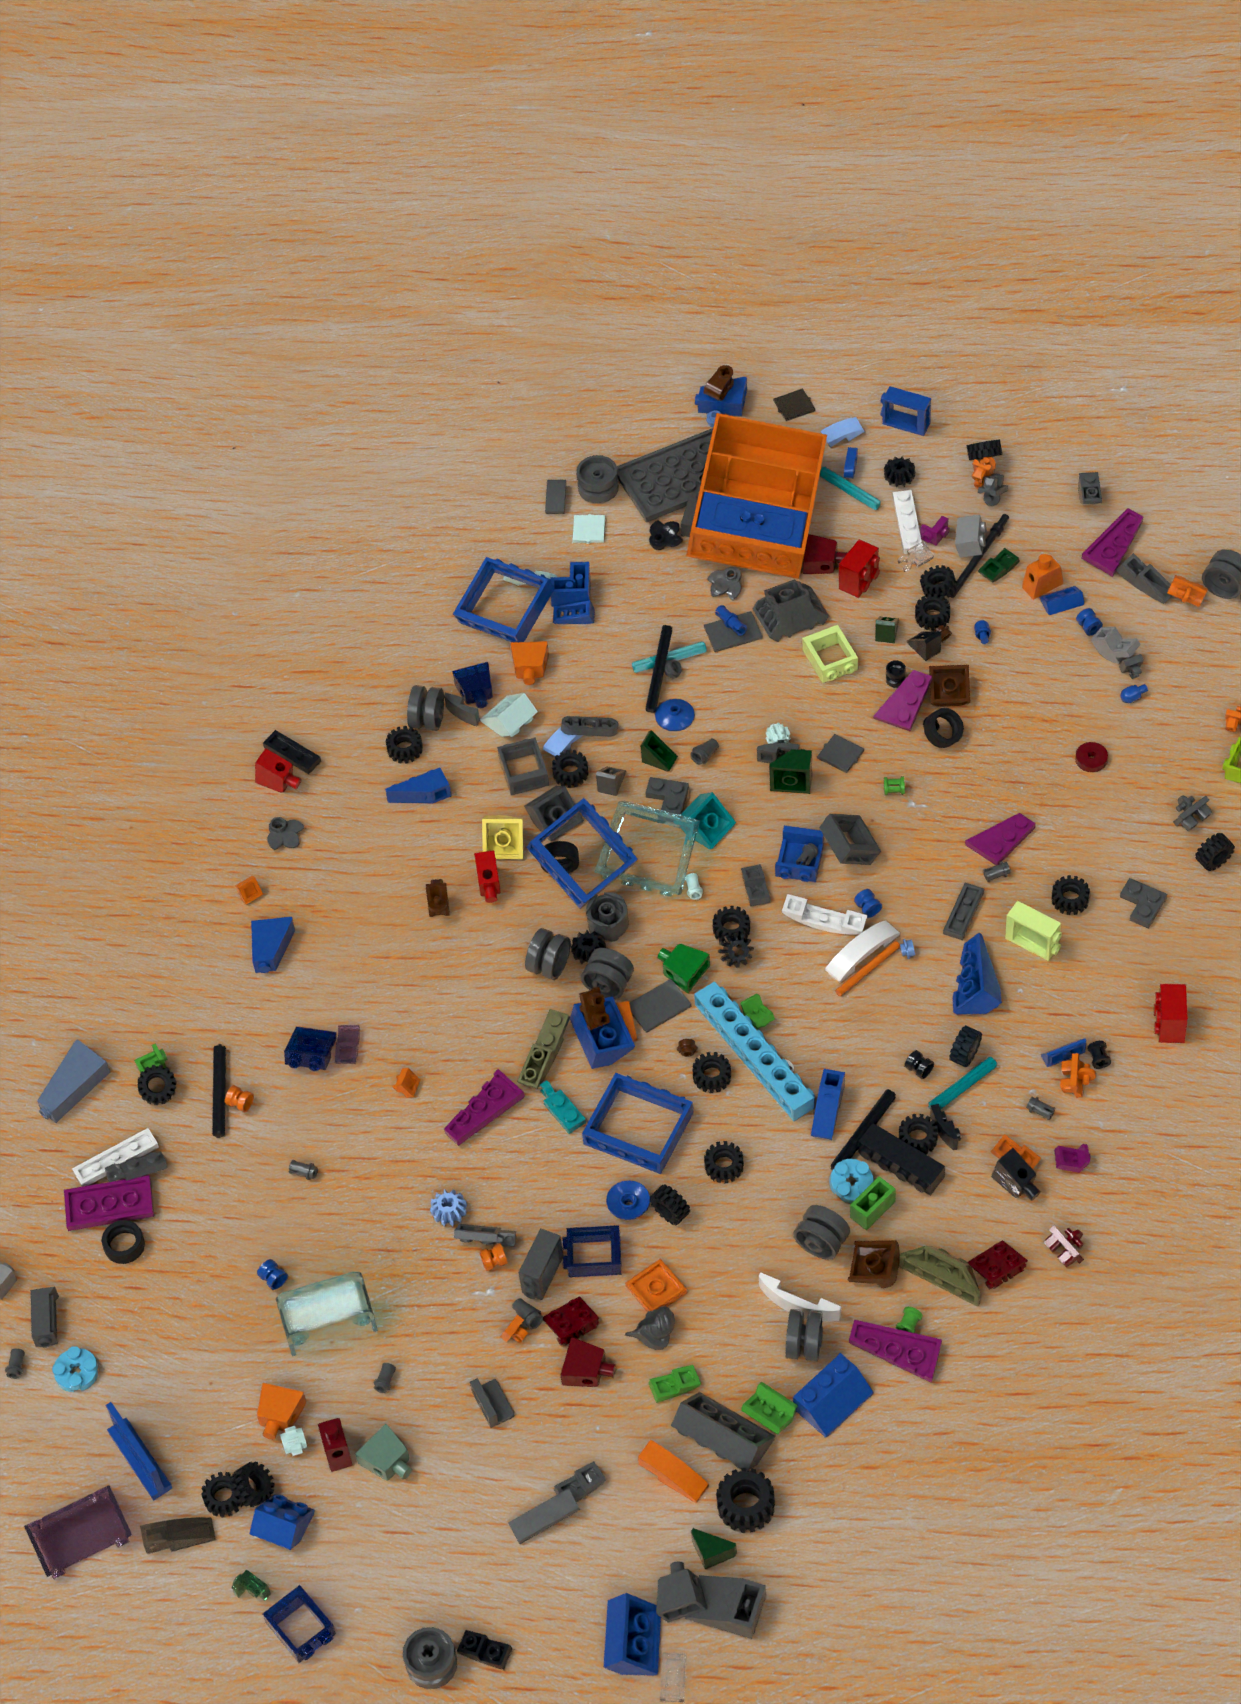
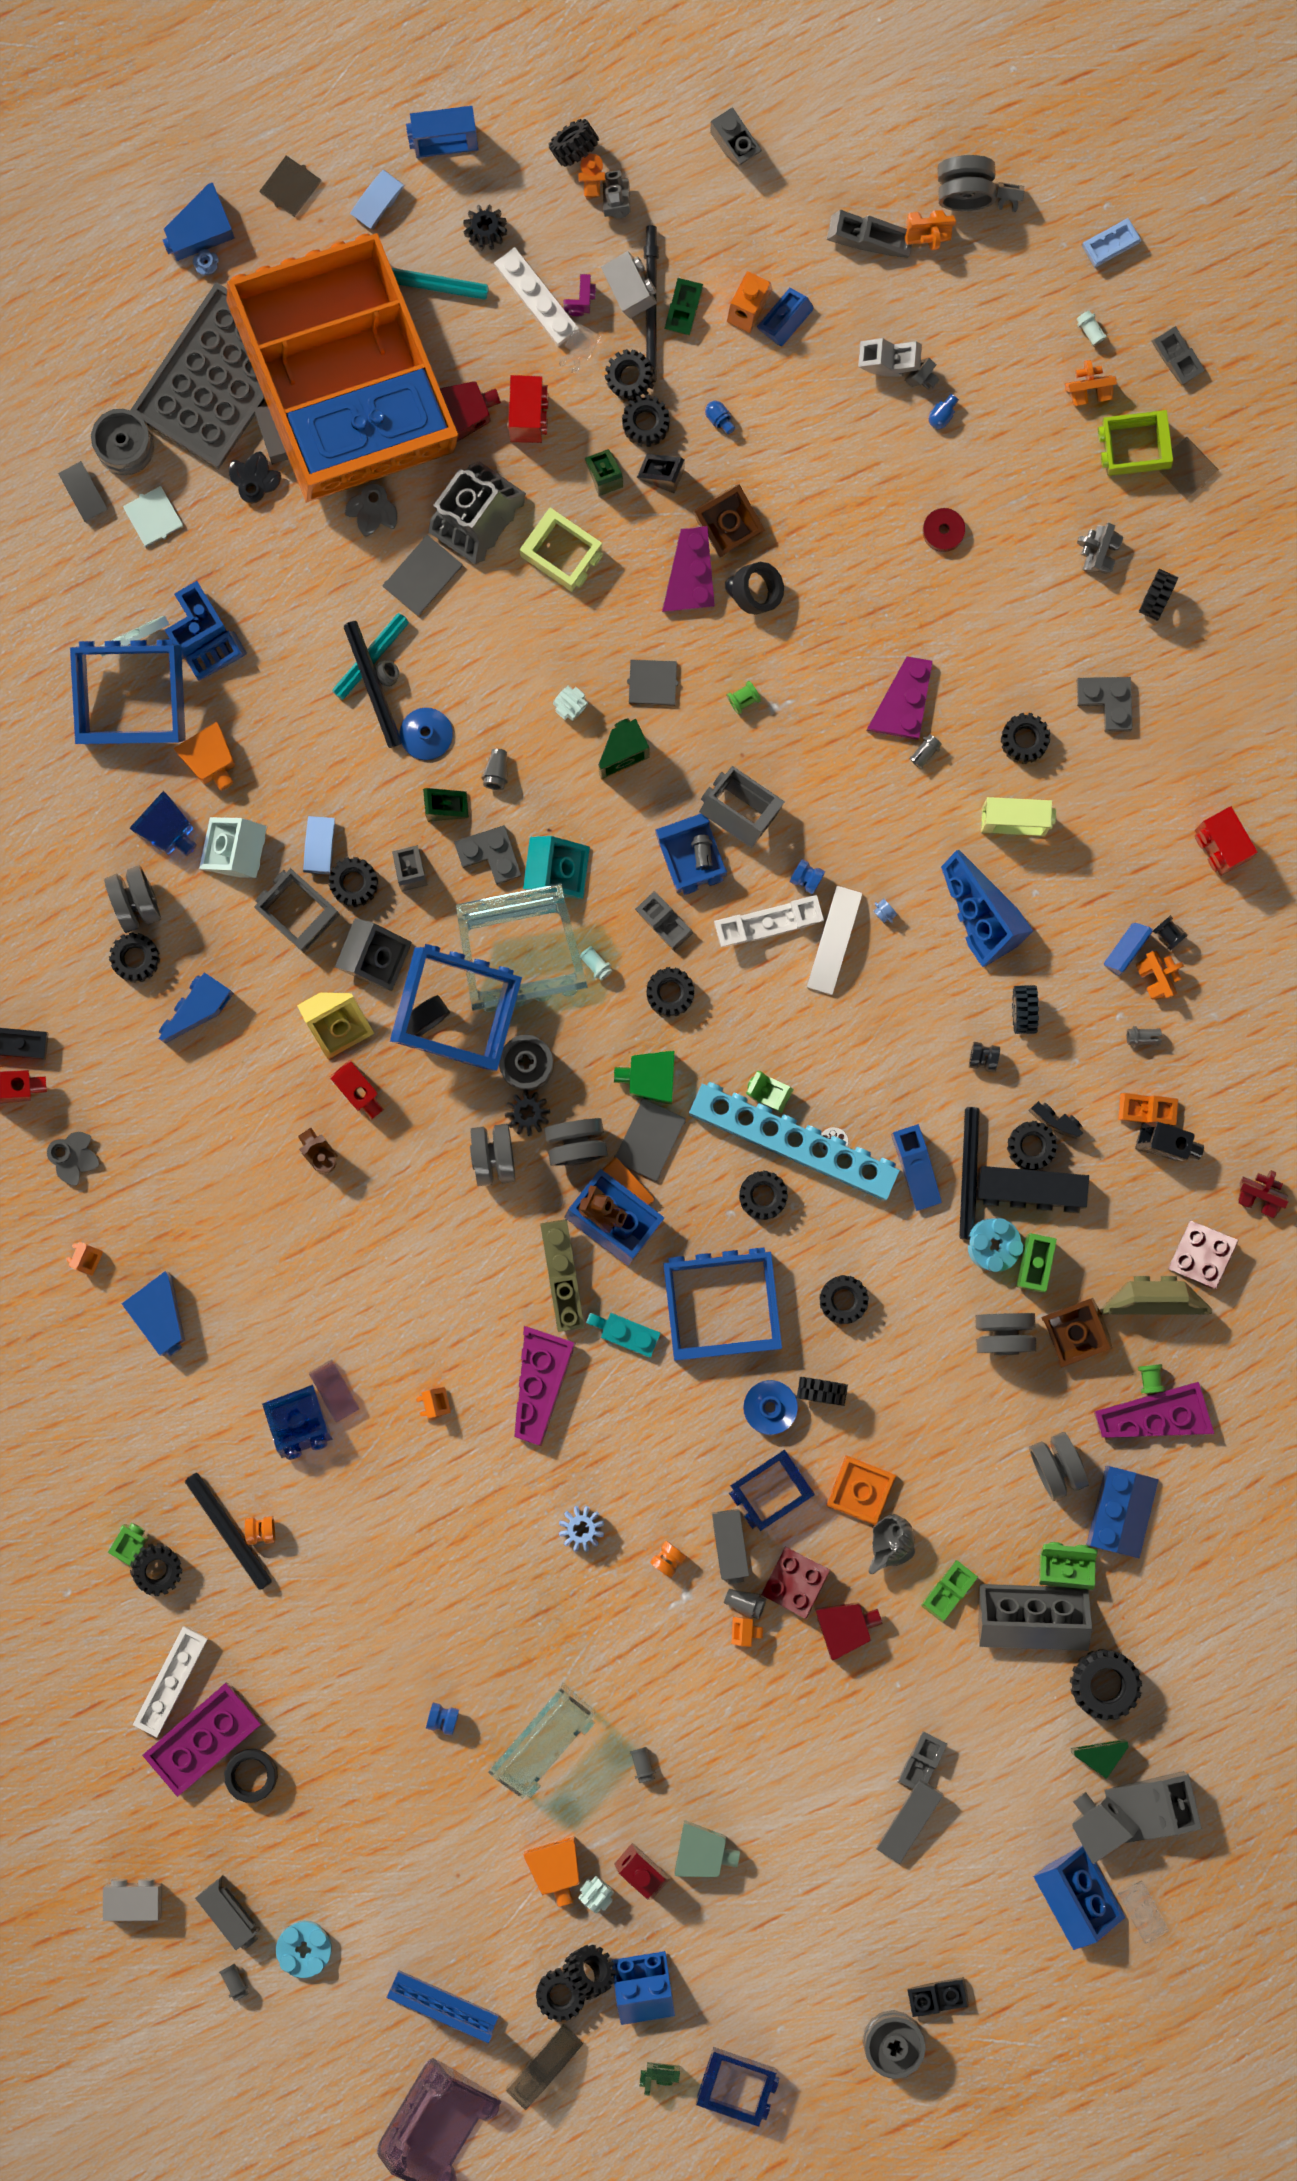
camera: 35 degrees left, 30 degrees up
sand blue slope [37,1039,110,1123] -> none
dark grey hinge [105,1152,167,1182] -> none
dark grey pin [289,1160,318,1180] -> none
dark grey slope [444,693,480,727] -> none
dark grey hinge [454,1224,516,1247] -> none
dark grey panel [470,1378,514,1428] -> none
dark grey beam [561,716,619,737] -> none
orange slope [638,1439,709,1503] -> none
reddish brown plate [677,1039,698,1057] -> none
reddish brown piece [704,365,734,401] -> none
blue pin [715,605,747,636] -> none
black gear [718,932,754,968] -> none
dark grey slope [757,743,800,764] -> none
white slope [759,1272,841,1321] -> none
orange bar [835,941,900,996] -> none
blue beam [844,447,858,479] -> none
black wheel [886,660,906,688] -> none
teal axle [928,1057,997,1109] -> none
reddish brown plate [935,625,952,643] -> none
dark grey tile [943,883,984,940] -> none
magenta bracket [1054,1144,1091,1173] -> none
blue wheel [1076,608,1103,636] -> none
magenta wing [1082,508,1143,577] -> none

